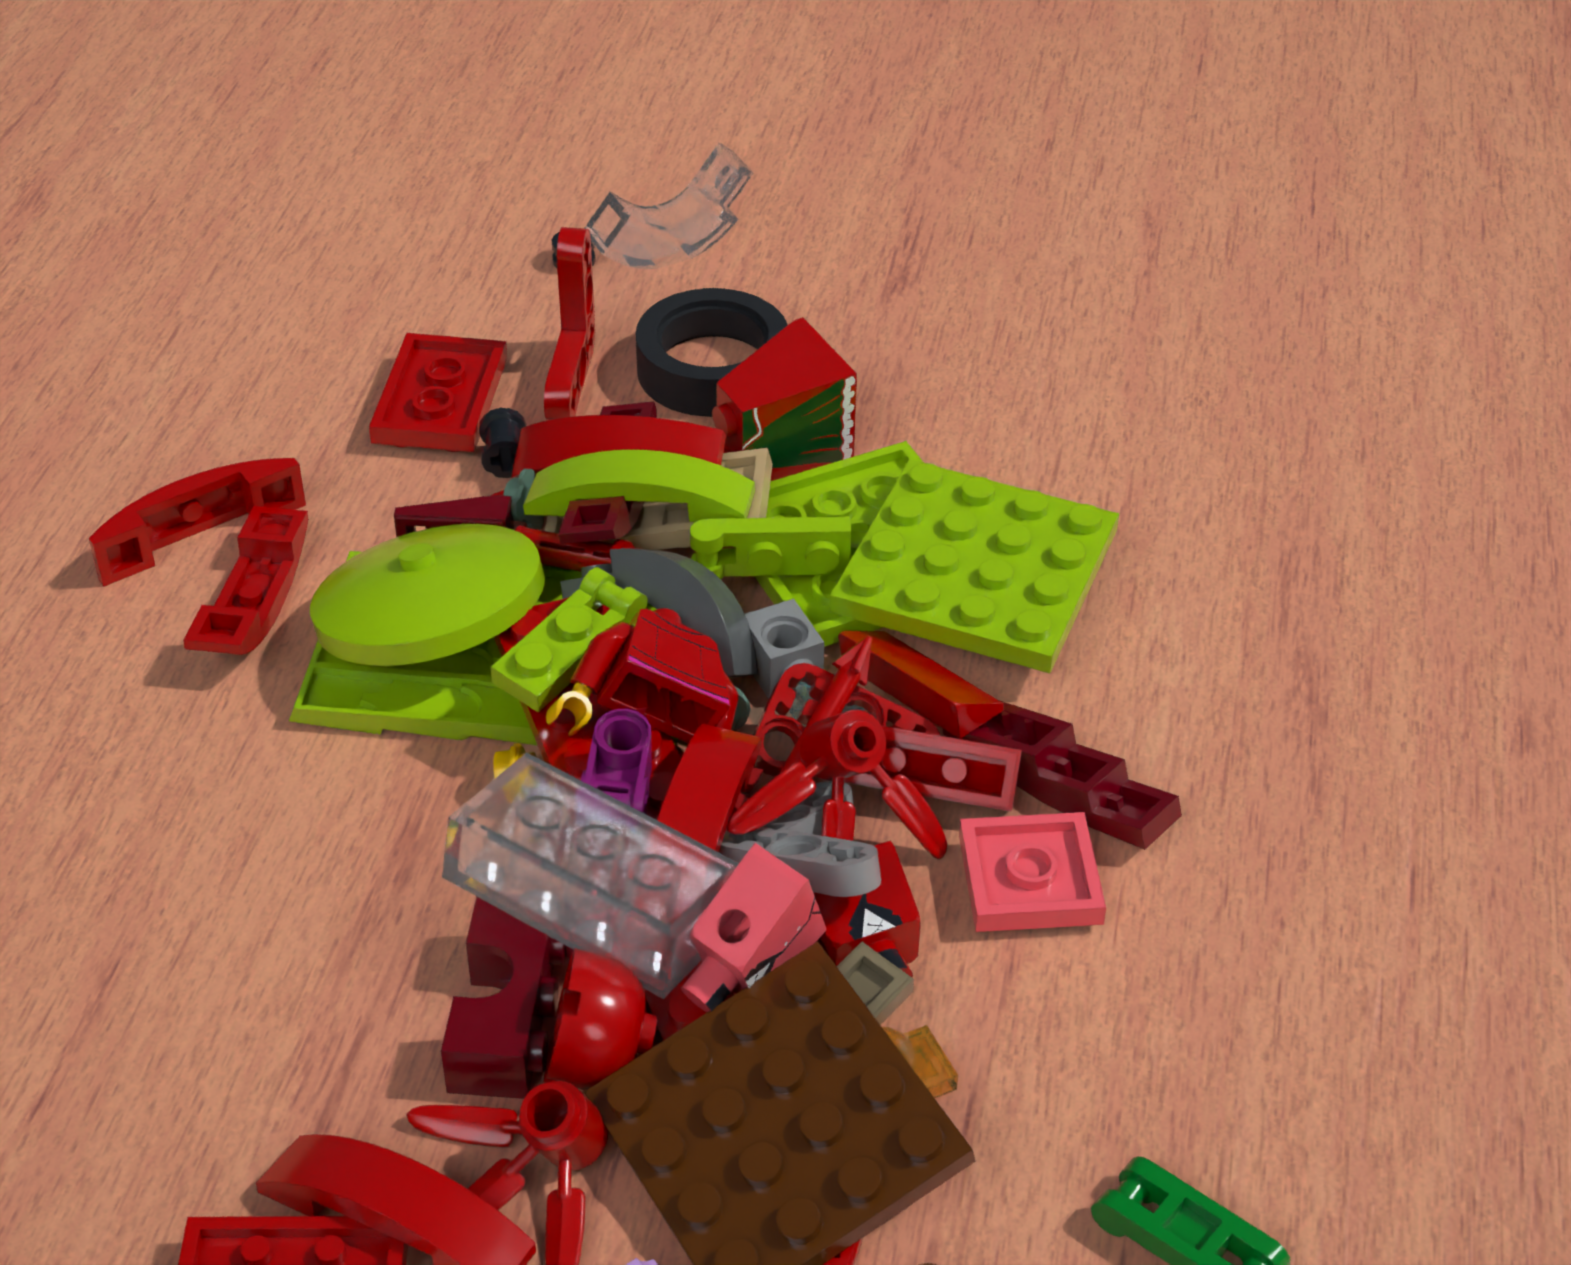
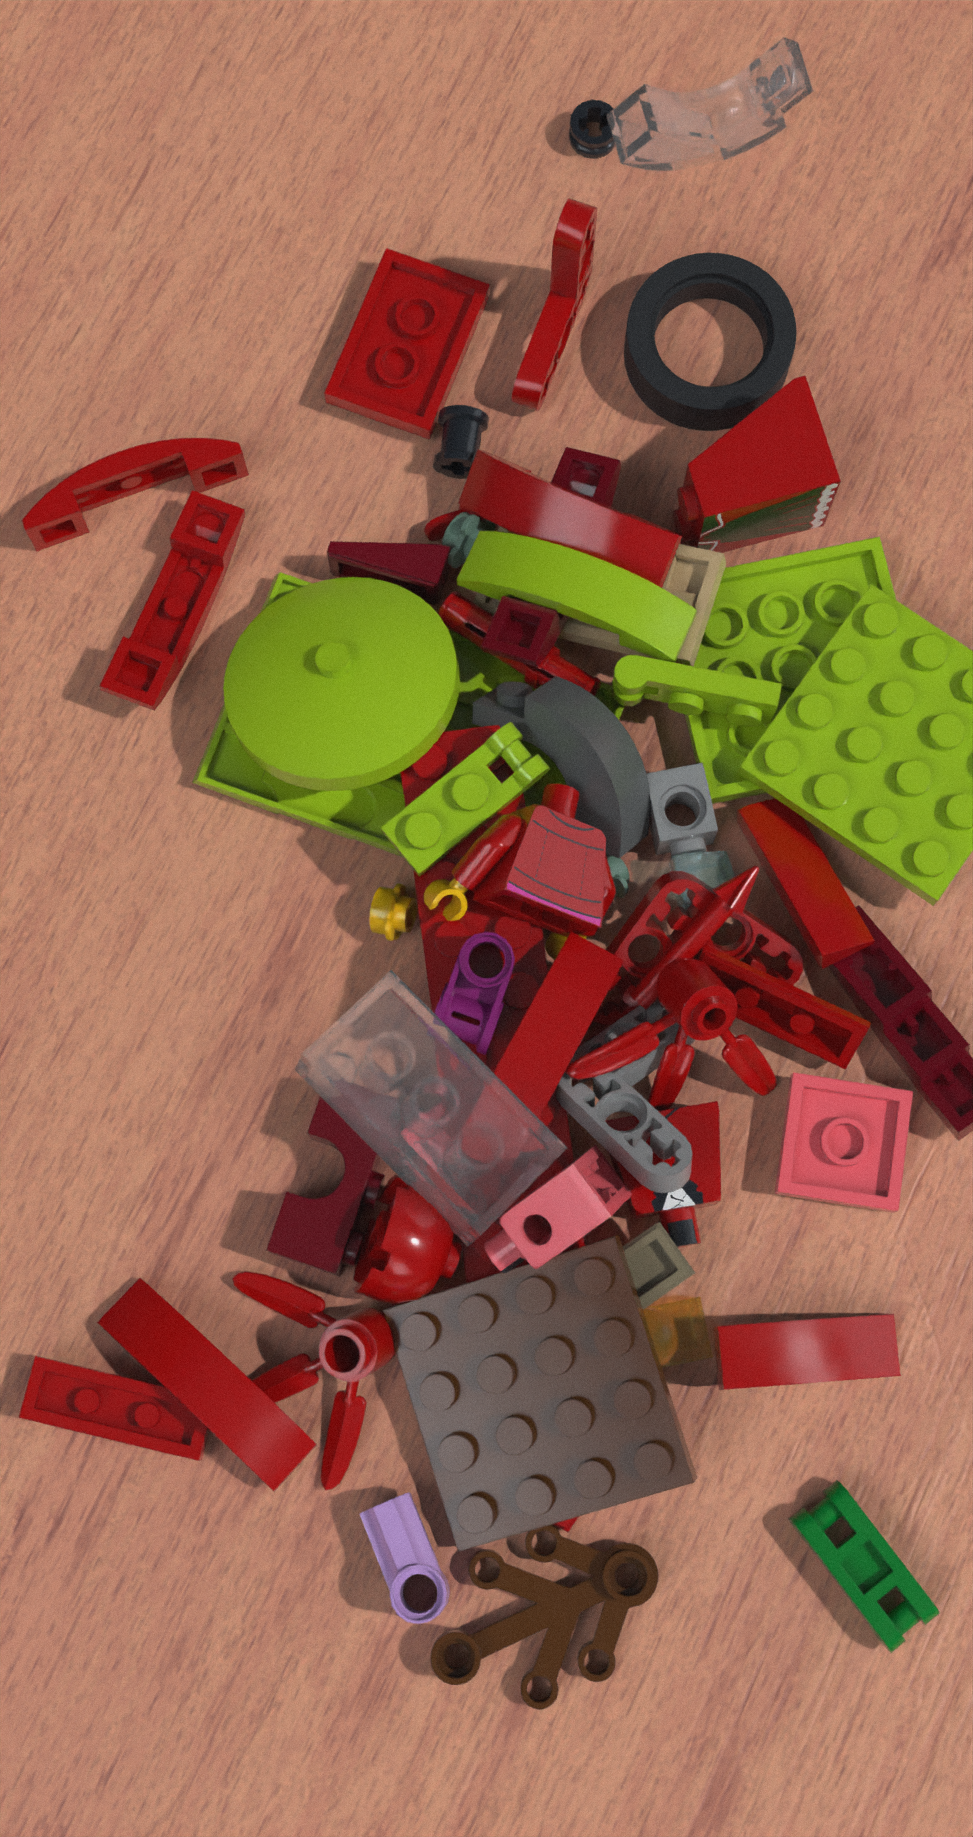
camera: 15 degrees right, 35 degrees up
none -> red slope [713,1314,901,1390]

